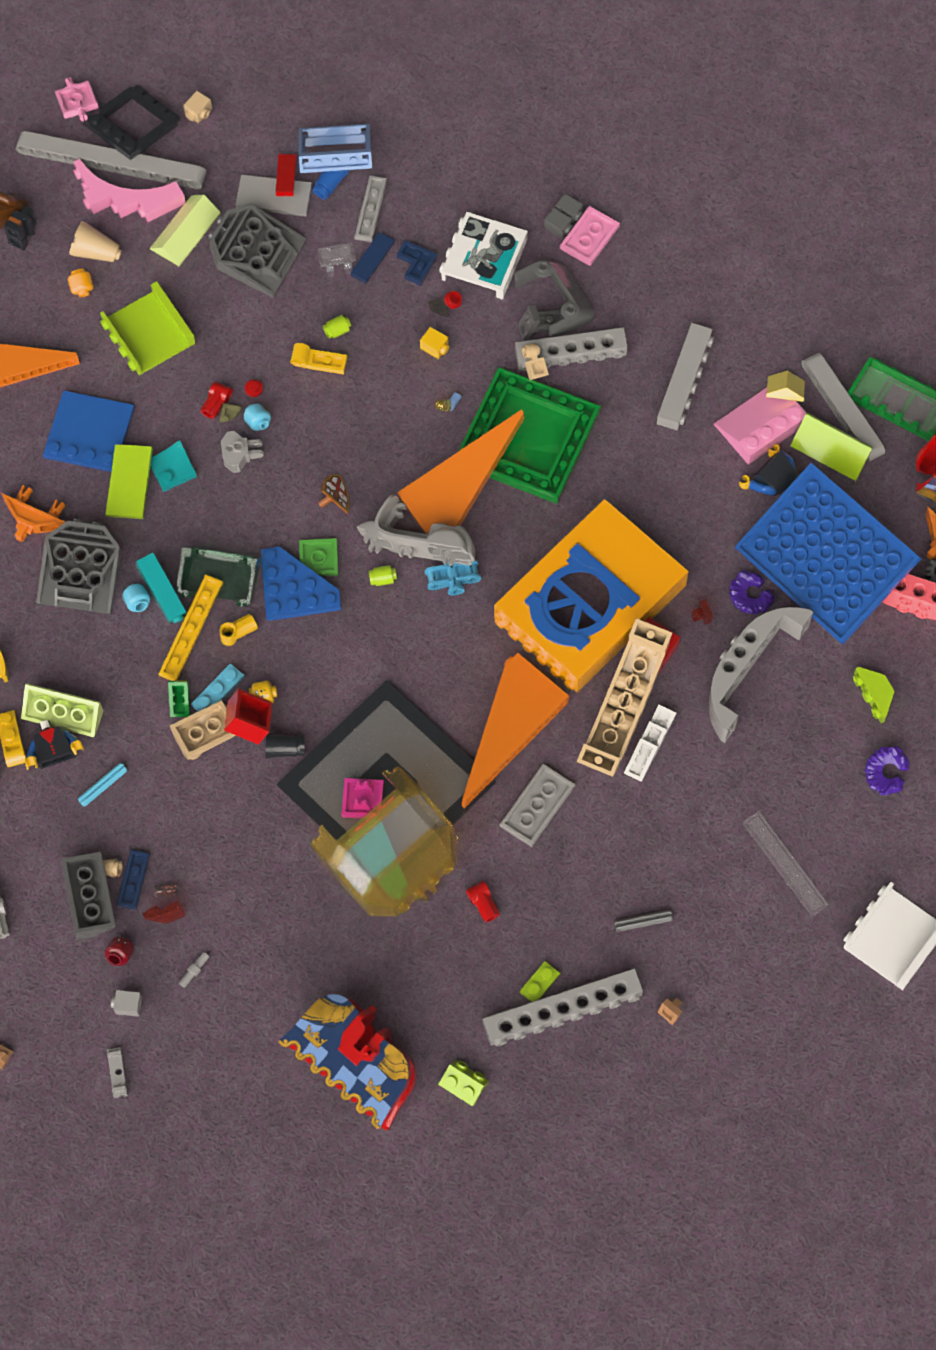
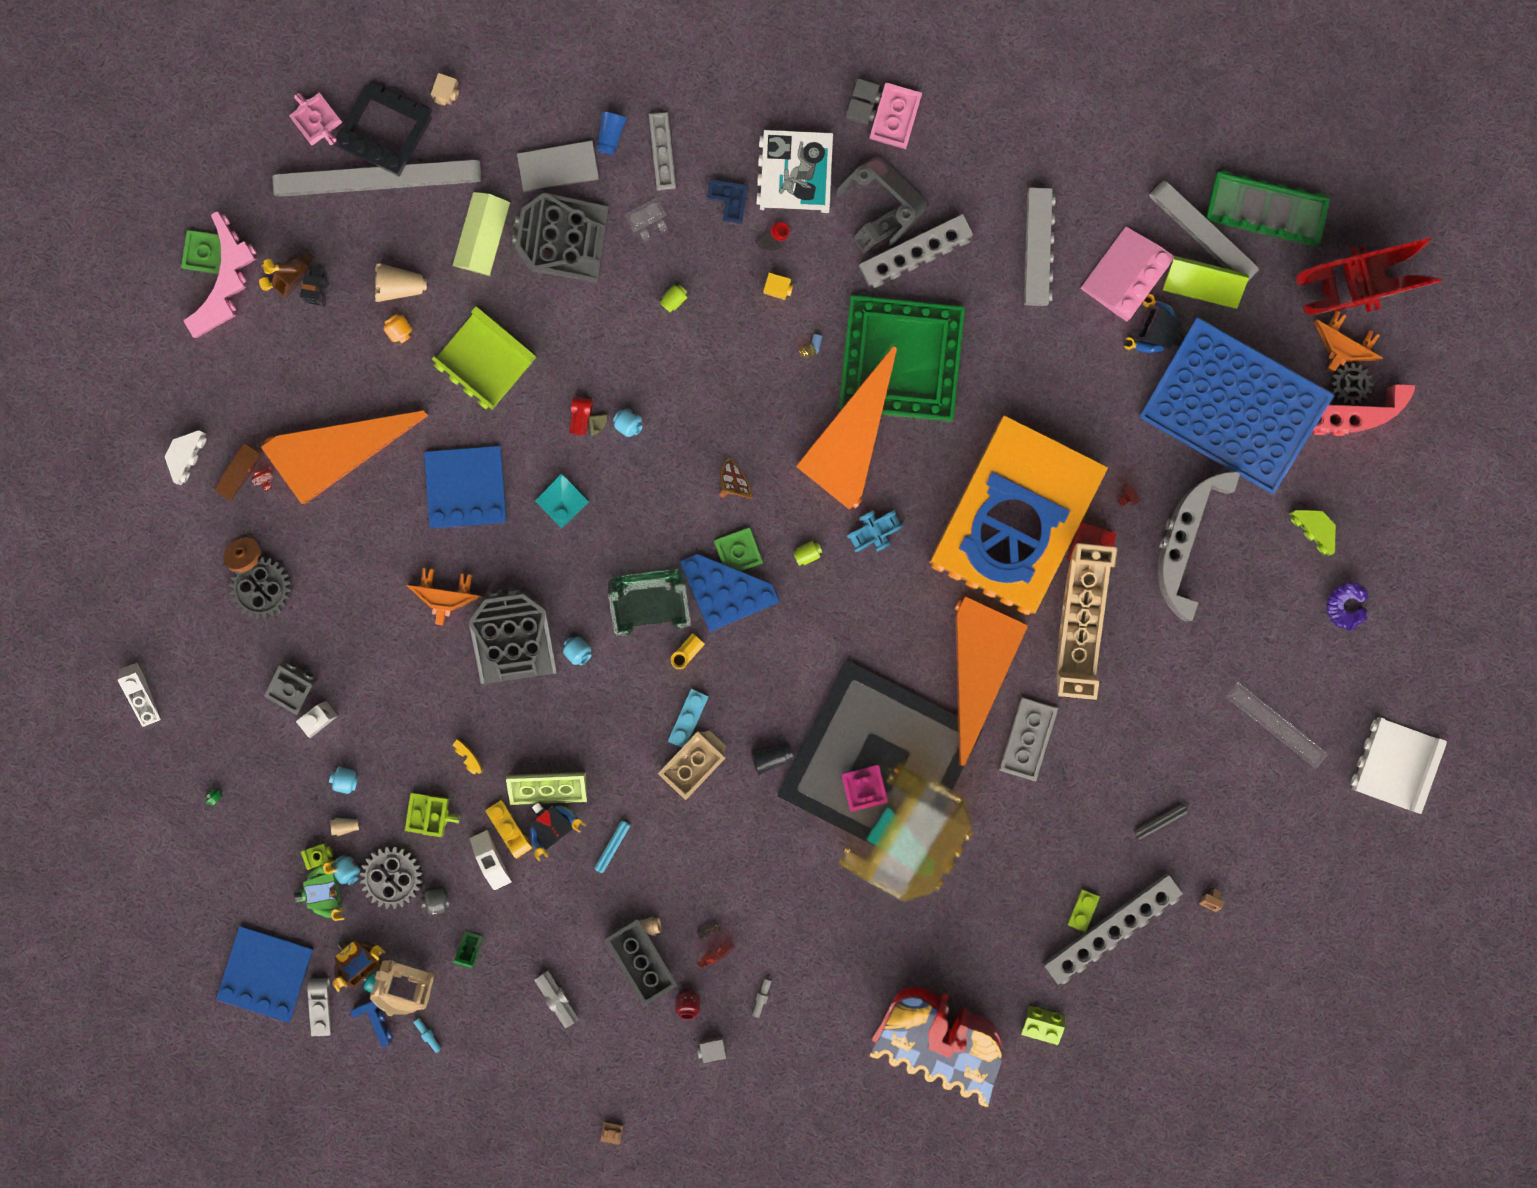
camera: 15 degrees left, 20 degrees up
bright pink arch [73,159,186,222] -> none
lime tile [106,444,153,519] -> none
light grey piece [107,1047,128,1098] -> none
dark blue tile [117,850,150,910] -> none
teal slope [136,553,186,624] -> none
yellow tile [159,574,223,681] -> none
green slope [168,680,190,717] -> none
light grey hinge [221,431,264,473] -> none
red piece [224,689,273,745] -> none
red plate [244,380,263,397] -> none
yellow head [249,680,278,703] -> none
red tile [276,154,296,197] -> none
yellow plate [290,343,347,374] -> none
medium blue window [299,124,372,173] -> none
dark blue tile [351,232,395,284] -> none
light grey piece [357,495,475,566] -> none
red piece [466,881,500,923] -> none
tan plate [522,343,549,380] -> none
white slope [624,705,677,782] -> none
dark purple piece [729,571,775,614] -> none
light yellow slope [766,371,805,401] -> none

